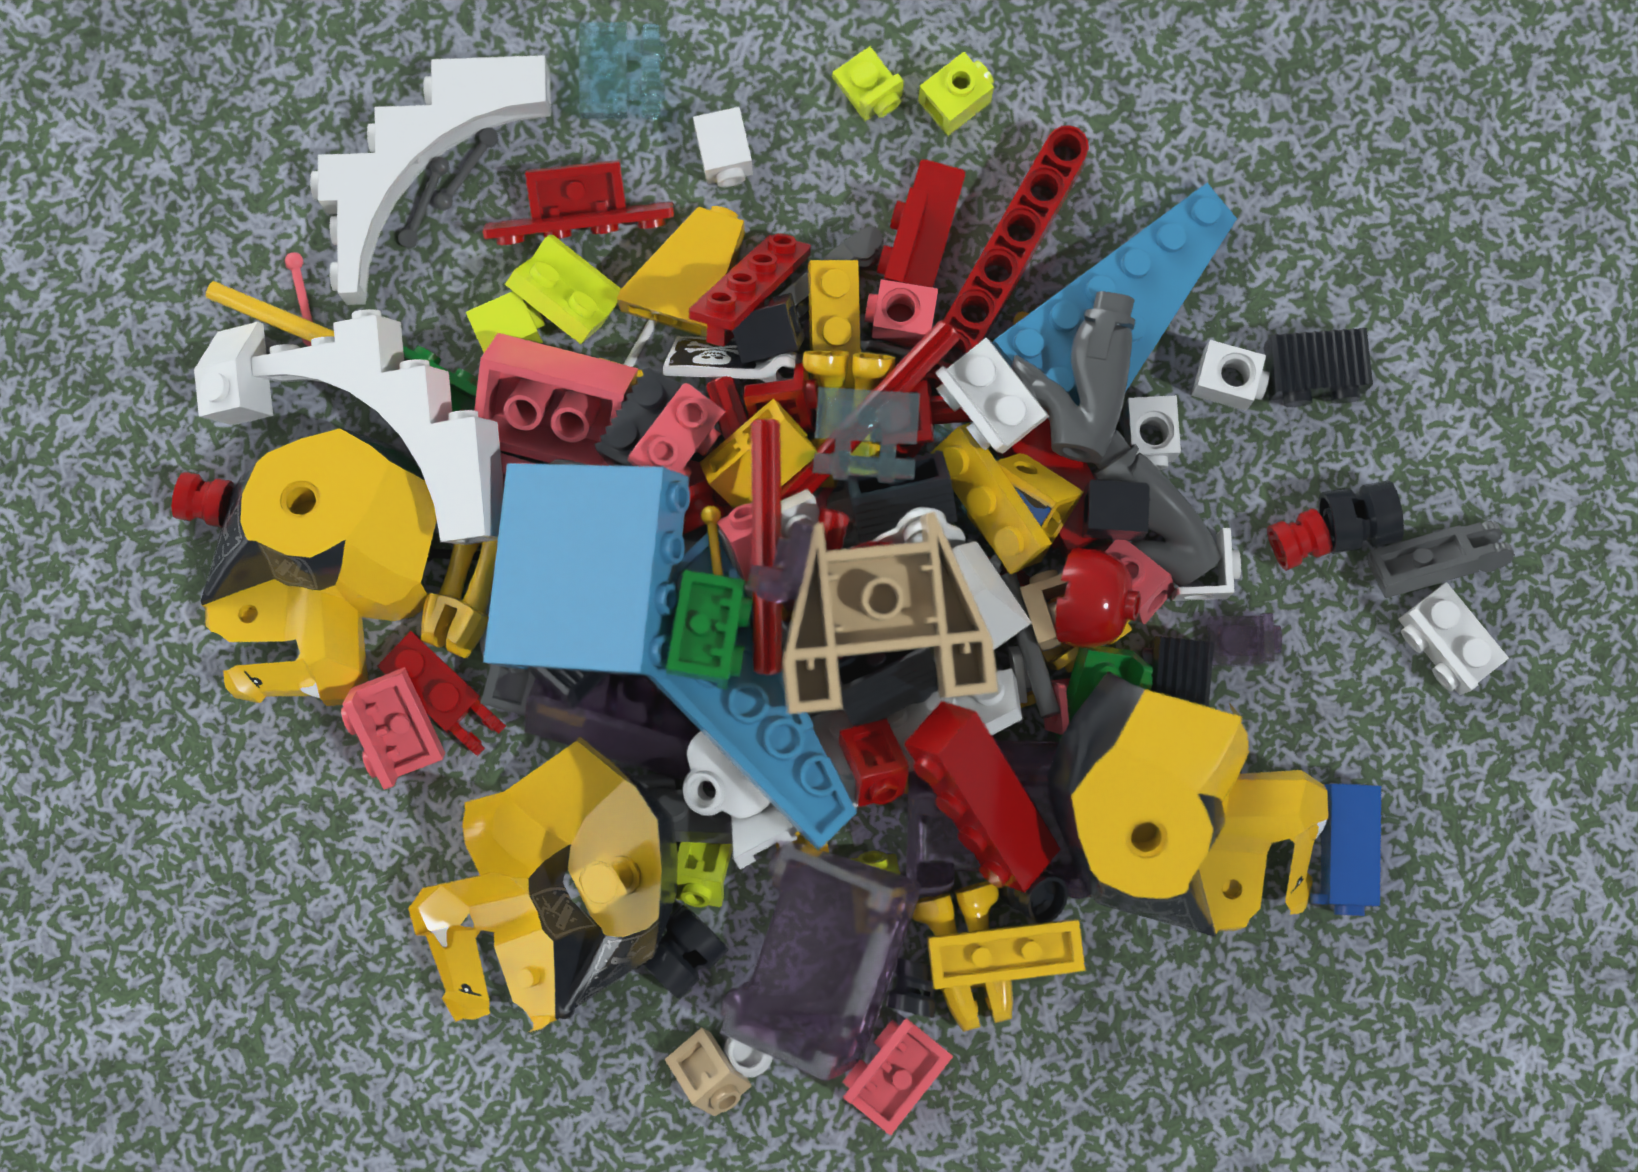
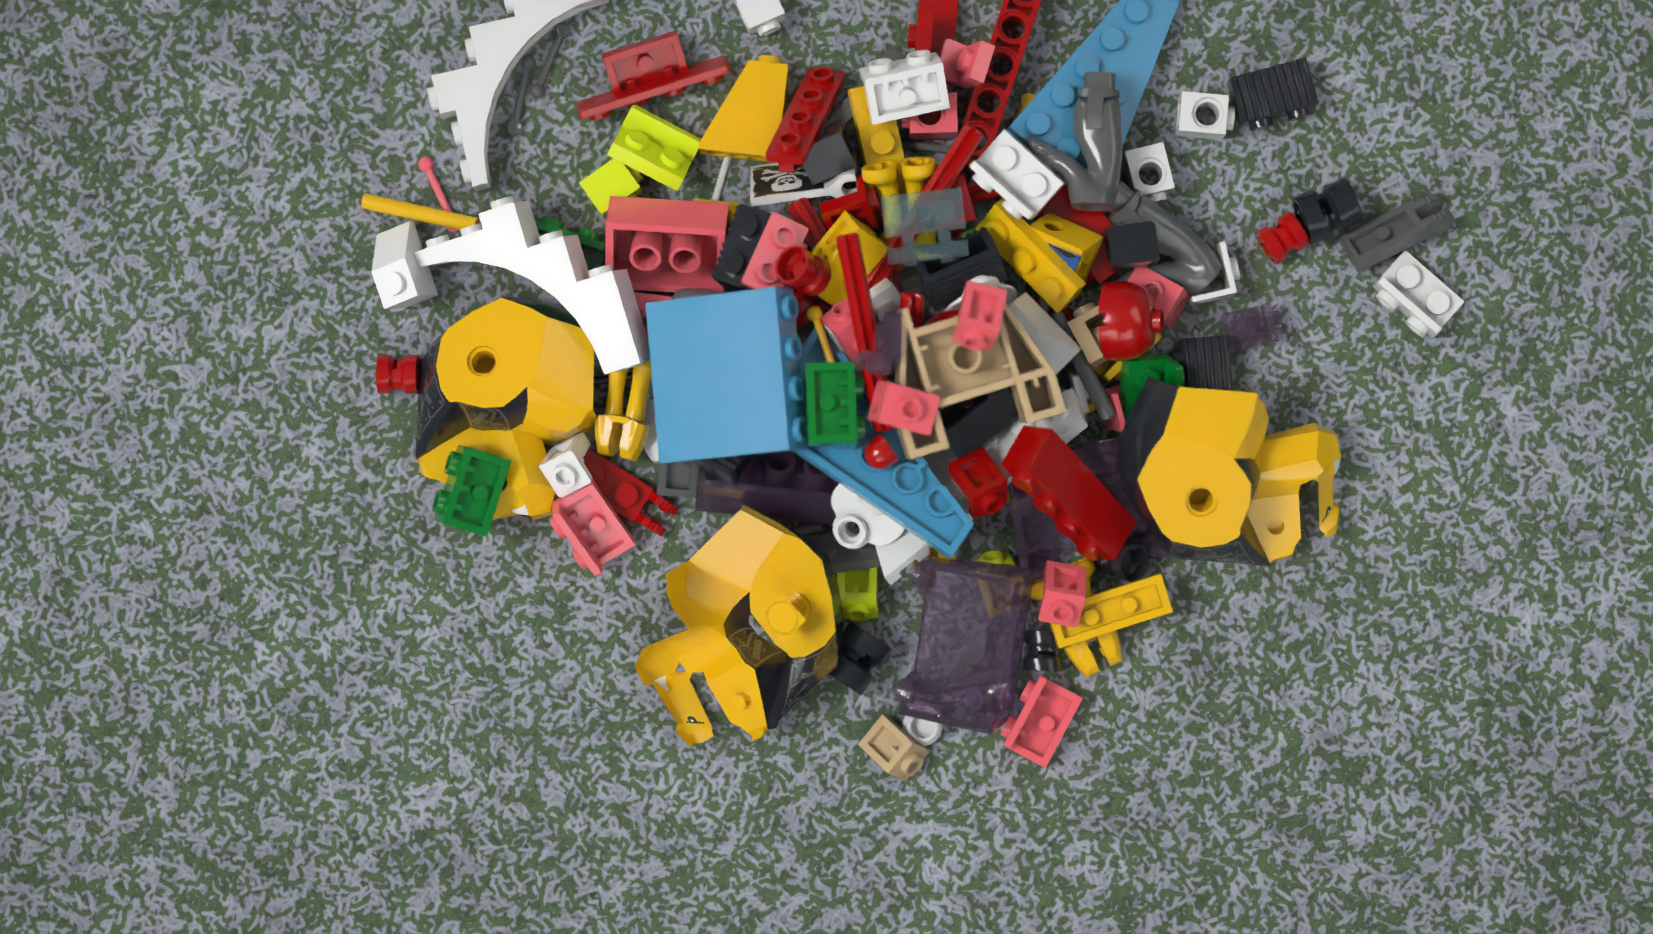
camera: 10 degrees left, 5 degrees up
blue brick [1310,784,1381,916] -> none
none -> green bracket [432,445,511,537]
none -> white bracket [539,432,593,498]
none -> red wheel [775,245,831,297]
none -> white bracket [859,50,950,125]
none -> red hinge [865,434,899,469]
none -> coral bracket [867,380,940,435]
none -> coral bracket [938,39,995,89]
none -> coral bracket [952,280,1007,351]
none -> coral bracket [1039,560,1086,627]

